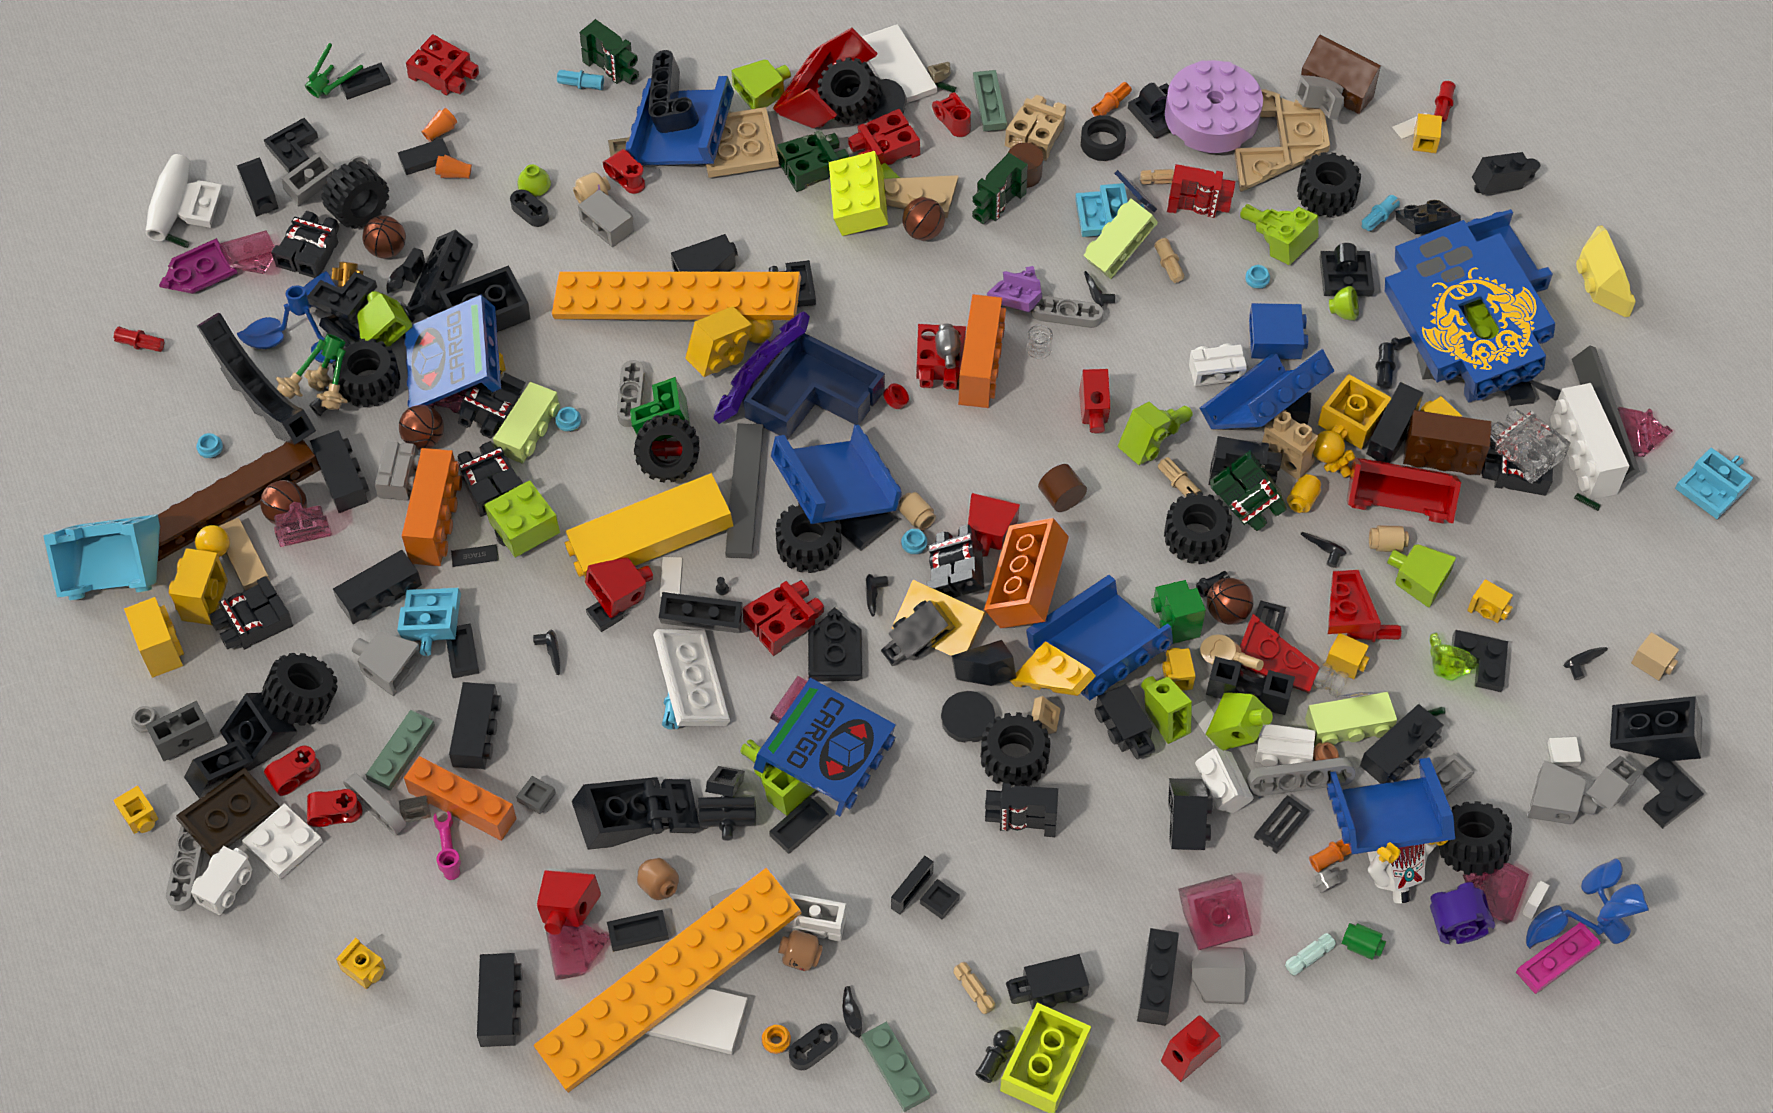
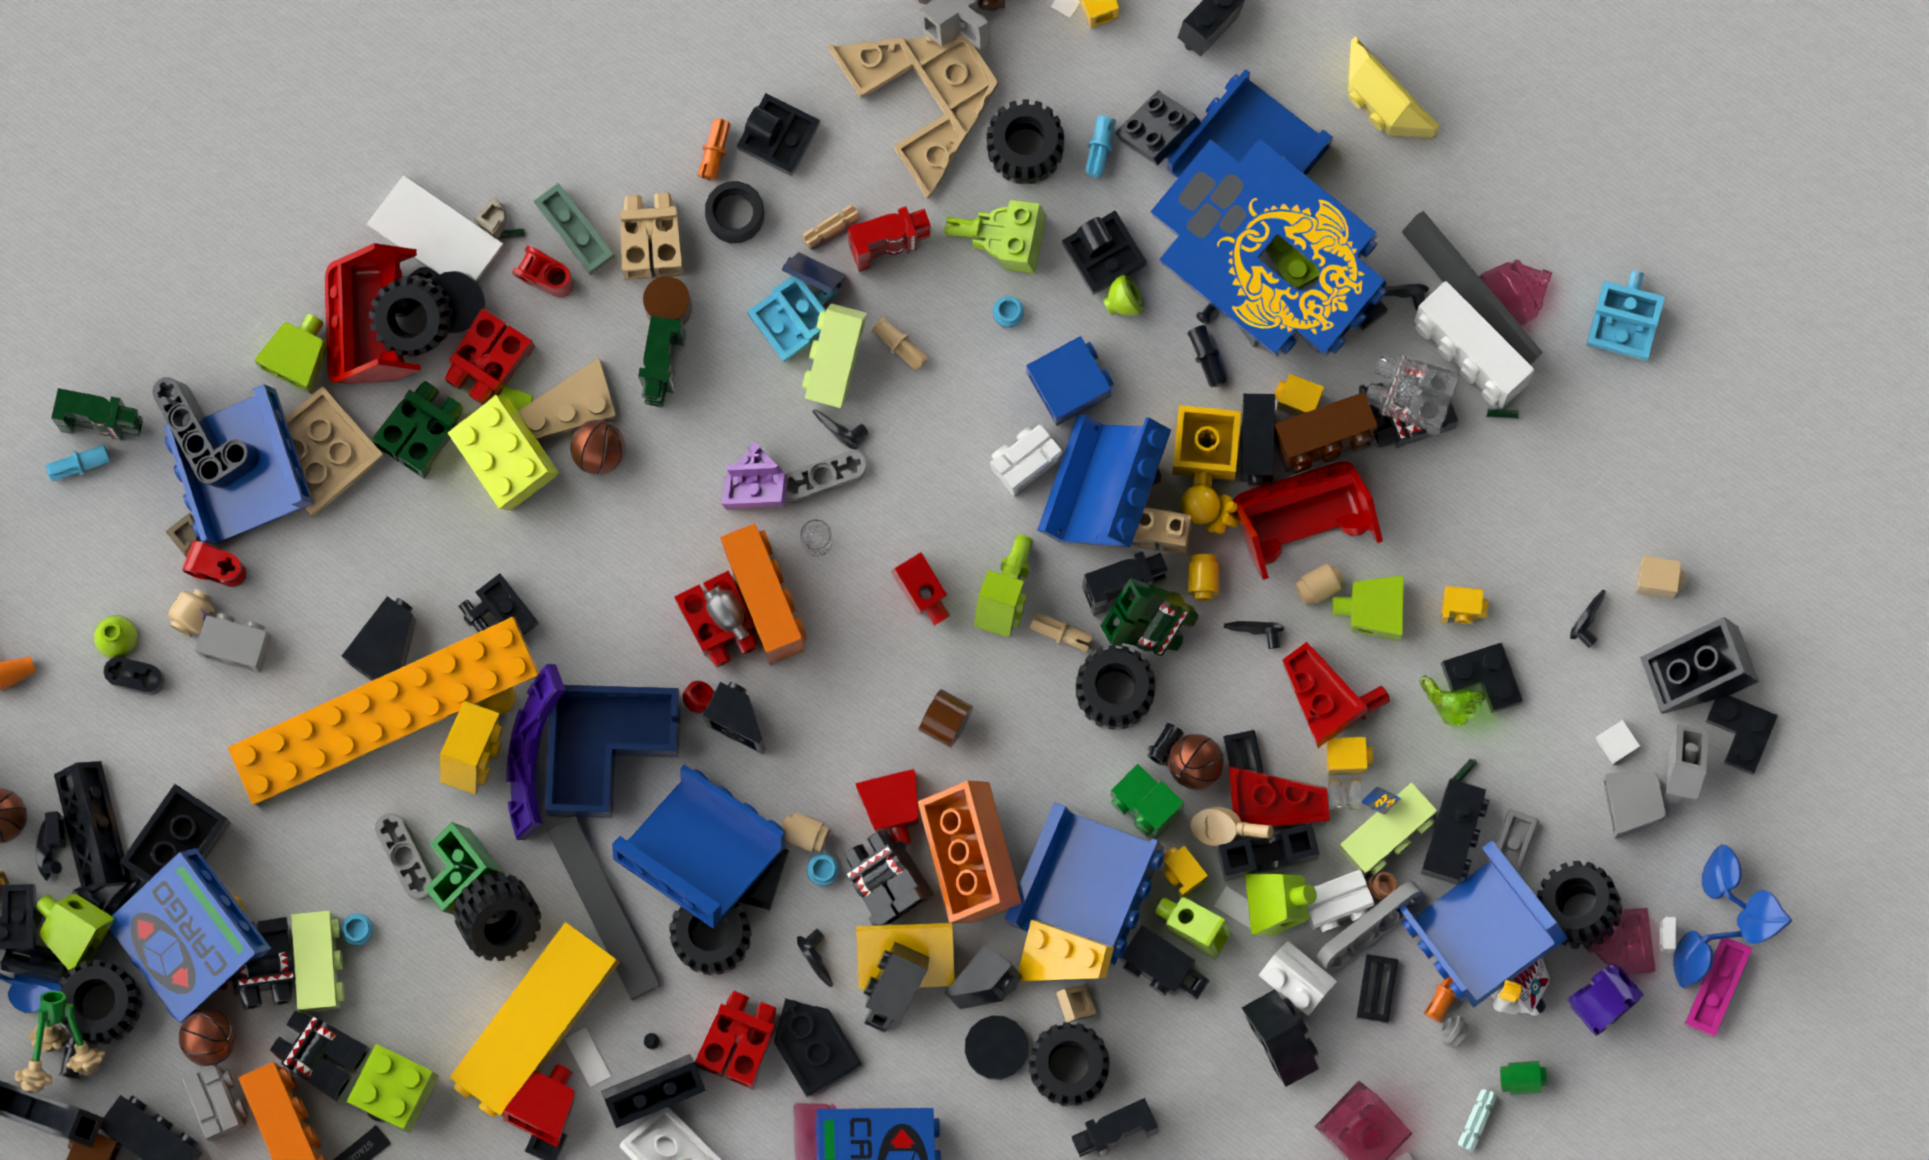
camera: 25 degrees left, 20 degrees up
lavender brick [1165,60,1263,153] -> none
none -> black slope [702,681,766,755]

